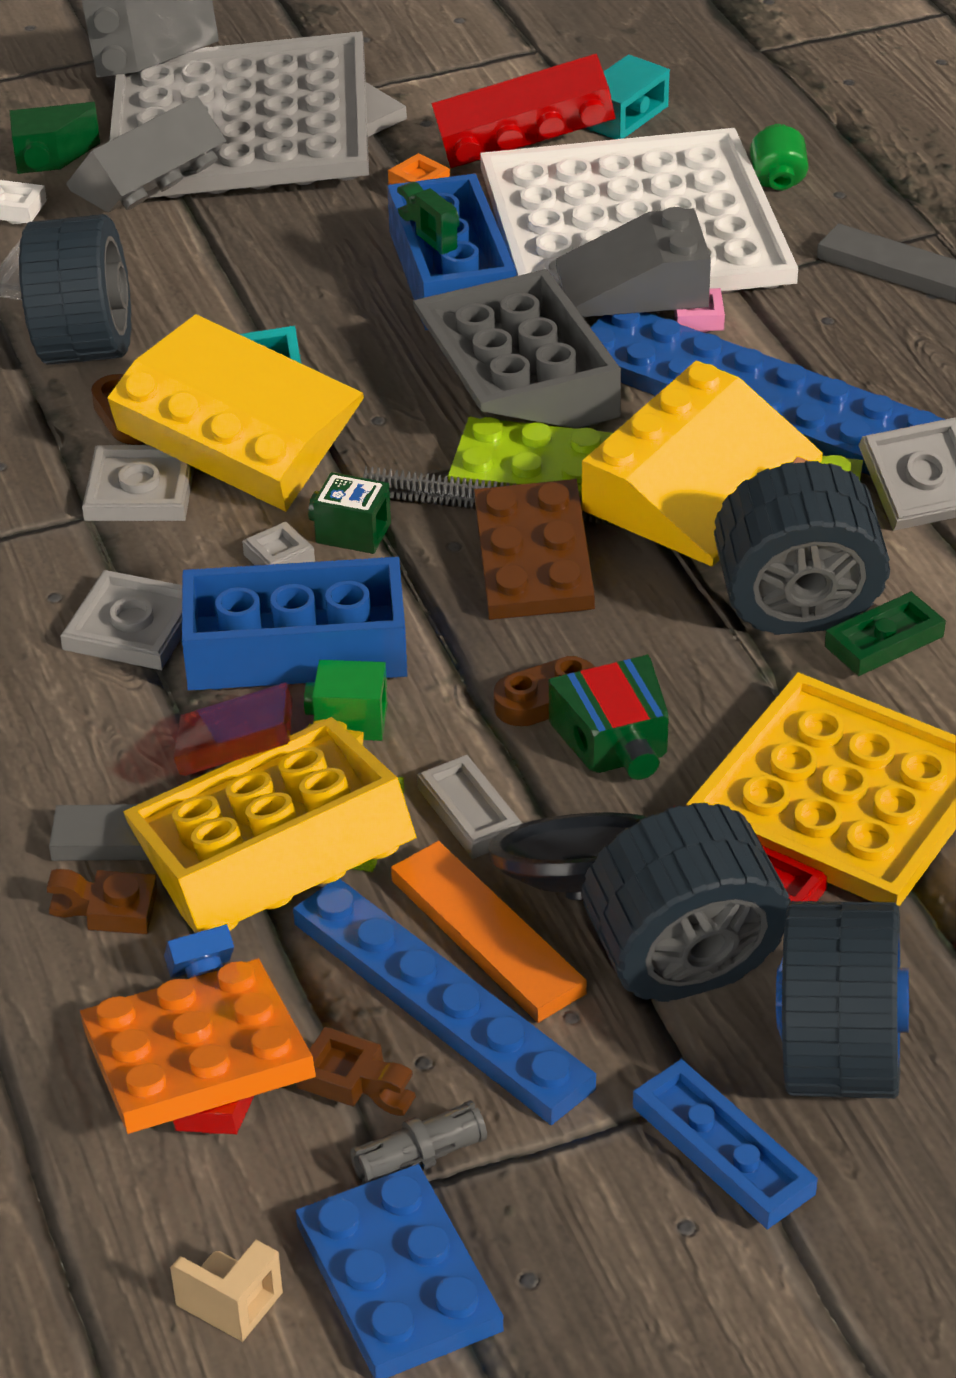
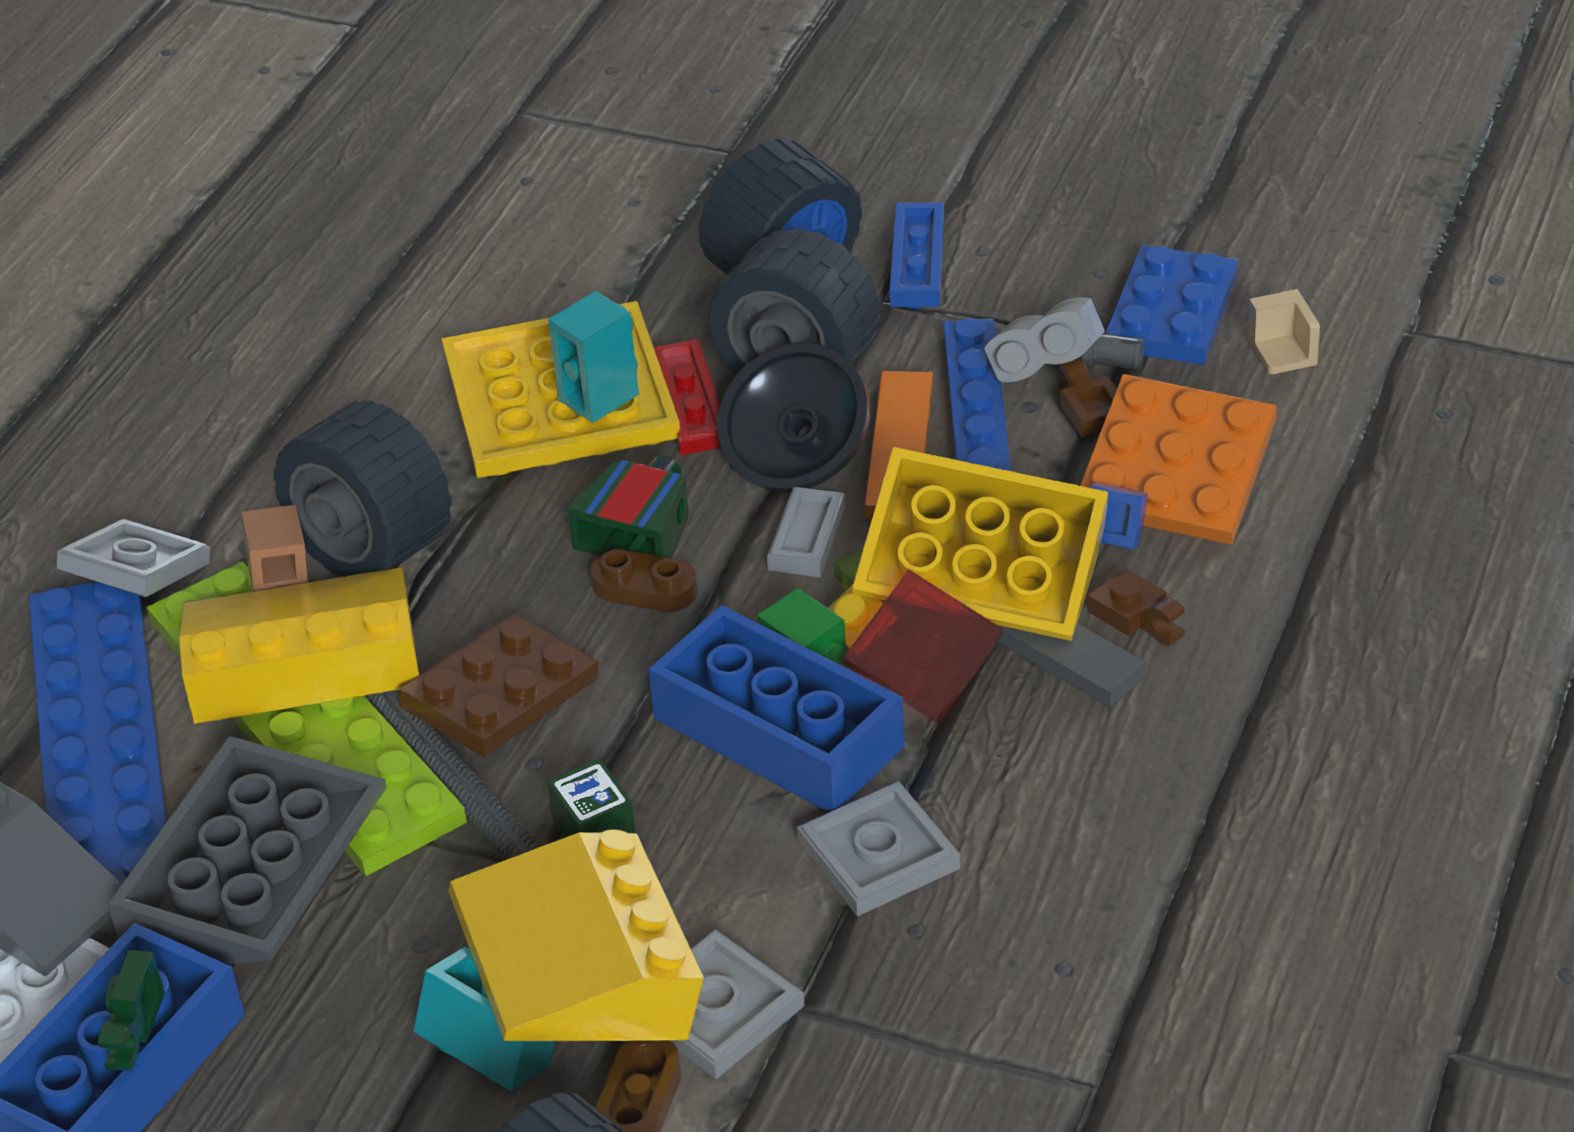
camera: 135 degrees left, 0 degrees up
light grey tile [242,522,315,565] -> none
none -> teal brick [548,291,639,423]
none -> light grey brick [984,297,1105,382]

